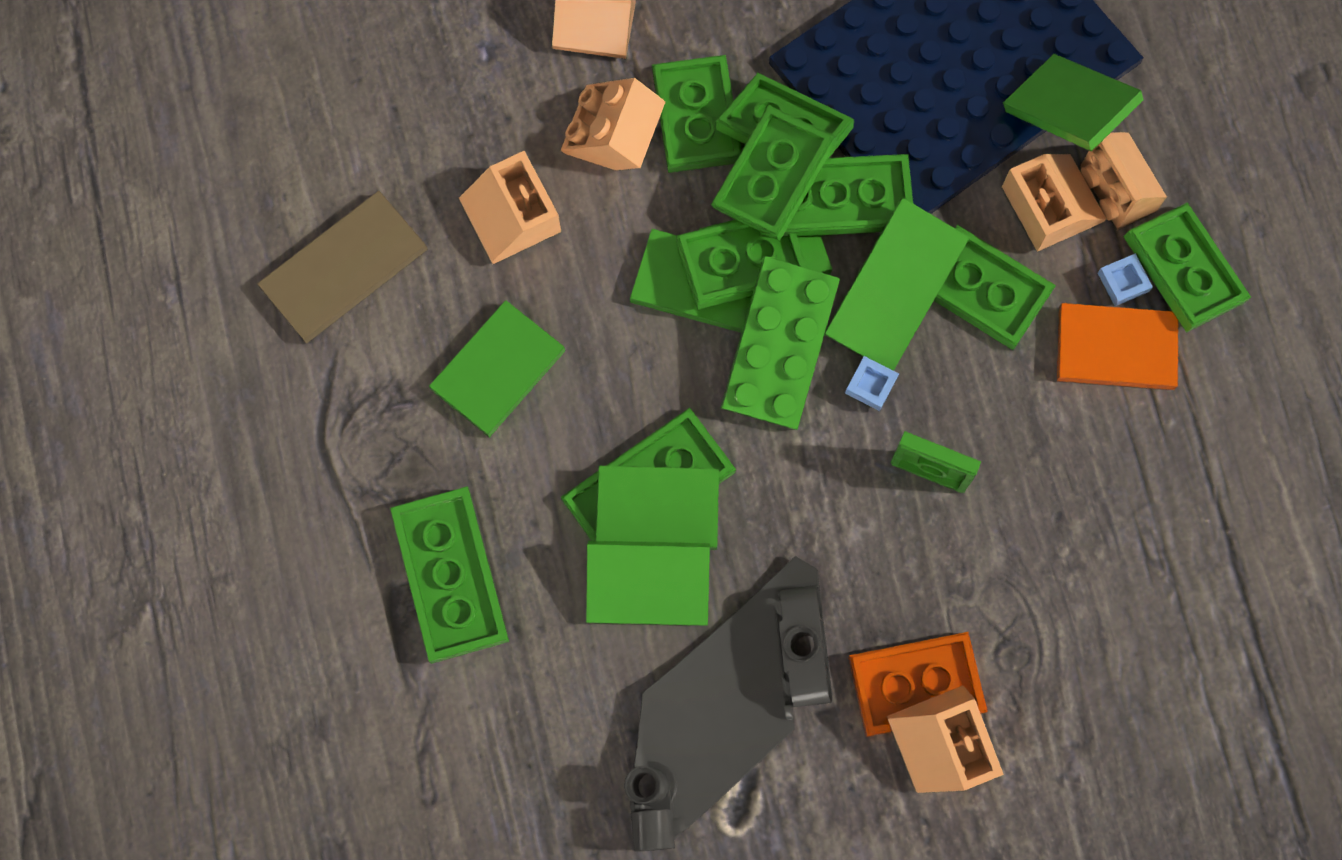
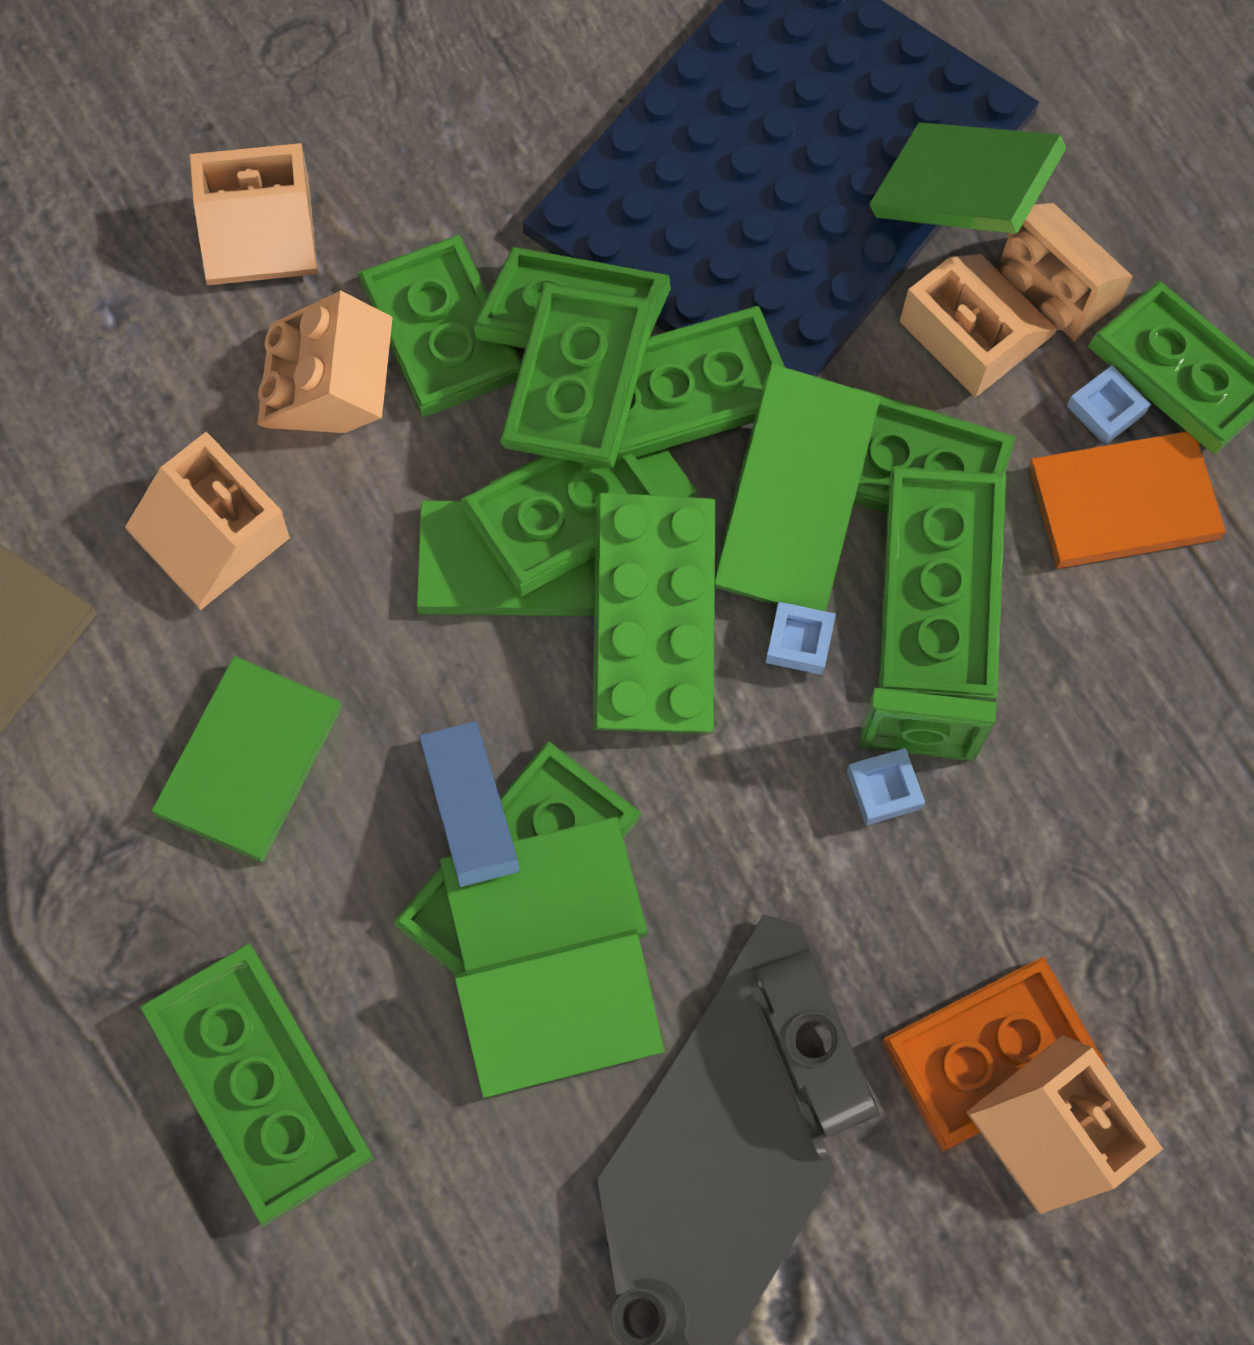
camera: 20 degrees left, 5 degrees down
none -> medium blue tile [419,721,520,887]
none -> light blue plate [847,748,925,826]
none -> bright green tile [878,466,1006,702]

